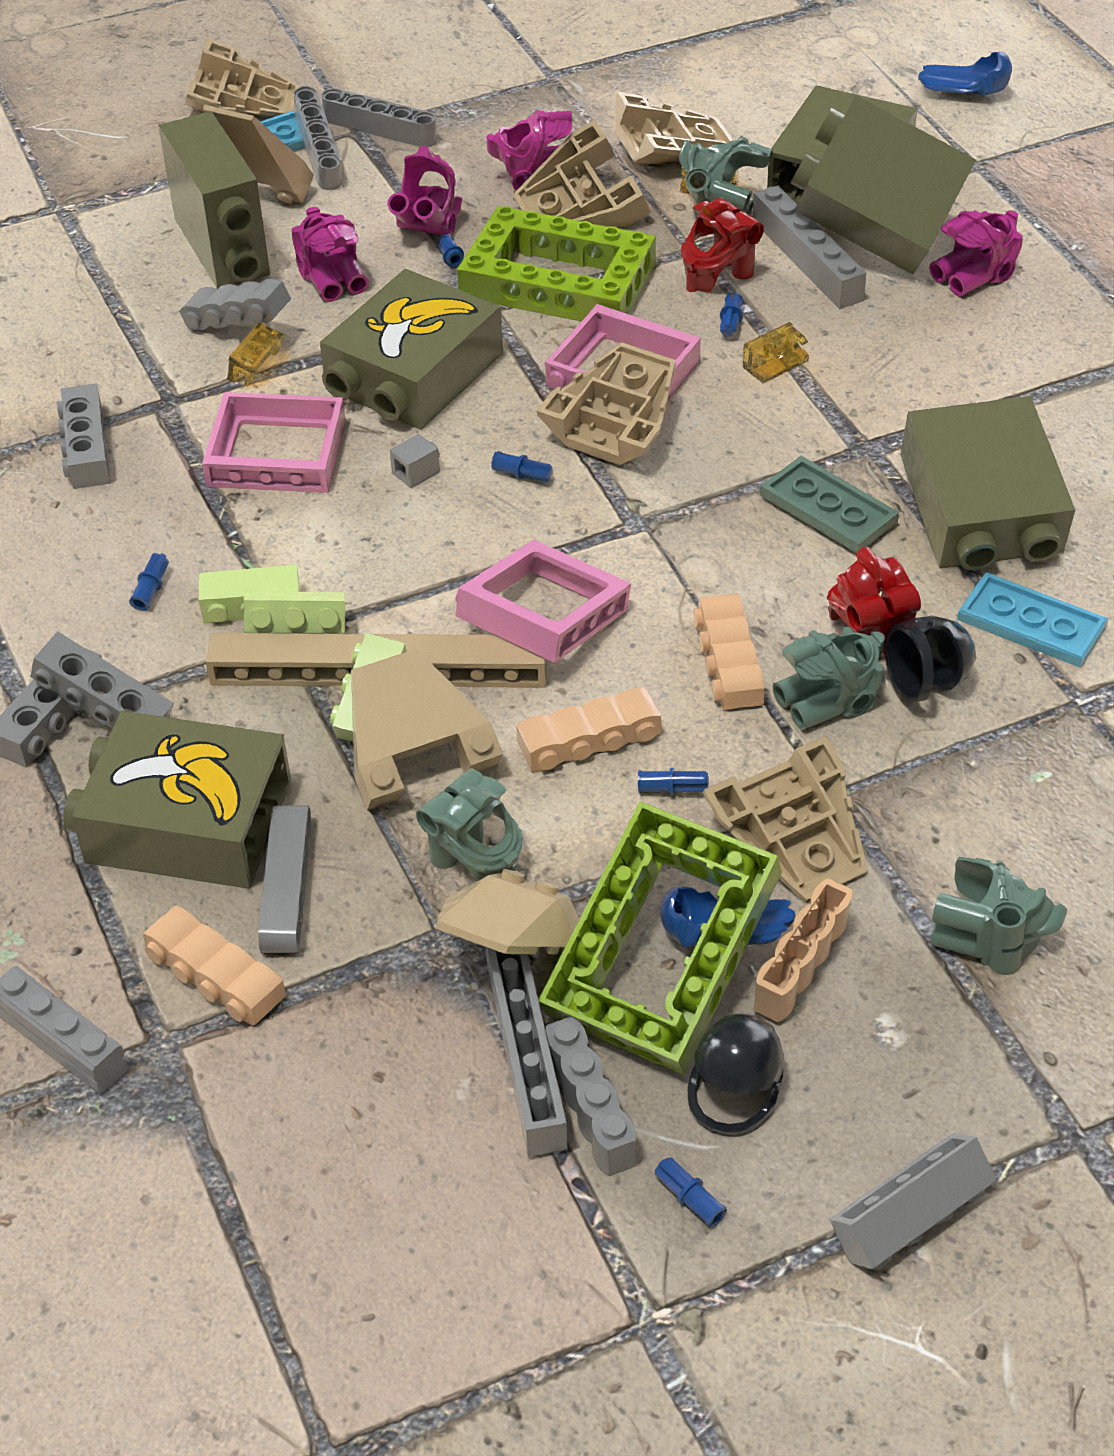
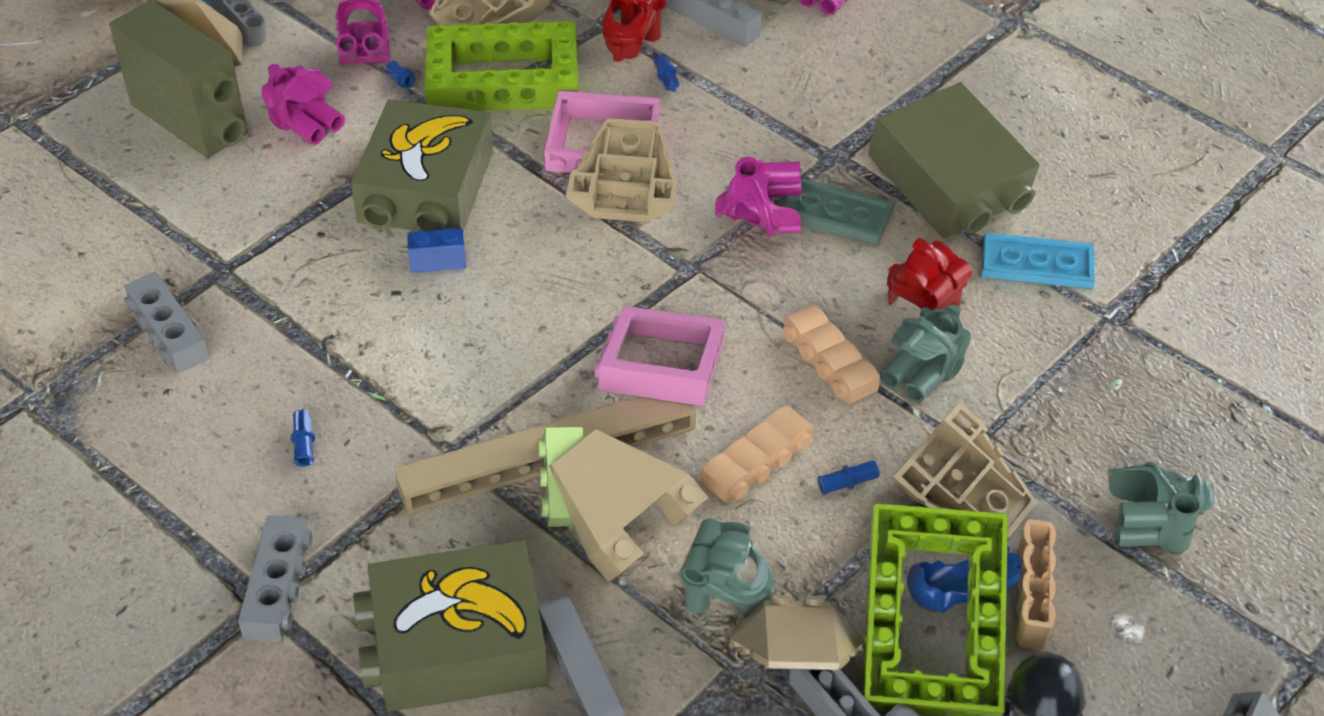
camera: 25 degrees left, 0 degrees up
light grey brick [30,631,174,728] -> none
light grey brick [179,279,291,331] -> none
yellowish green brick [199,564,301,624] -> none
bright pink piece [202,392,346,493] -> none
clear yellow hinge [227,323,285,387] -> none
yellowish green brick [244,591,345,633] -> none
light grey brick [390,434,440,488] -> none
blue axle [491,451,553,482] -> none
clear yellow hinge [742,322,809,384] -> none
black piece [885,615,977,703] -> none
none -> brick [407,228,466,273]
none -> dark pink helmet [715,157,802,236]

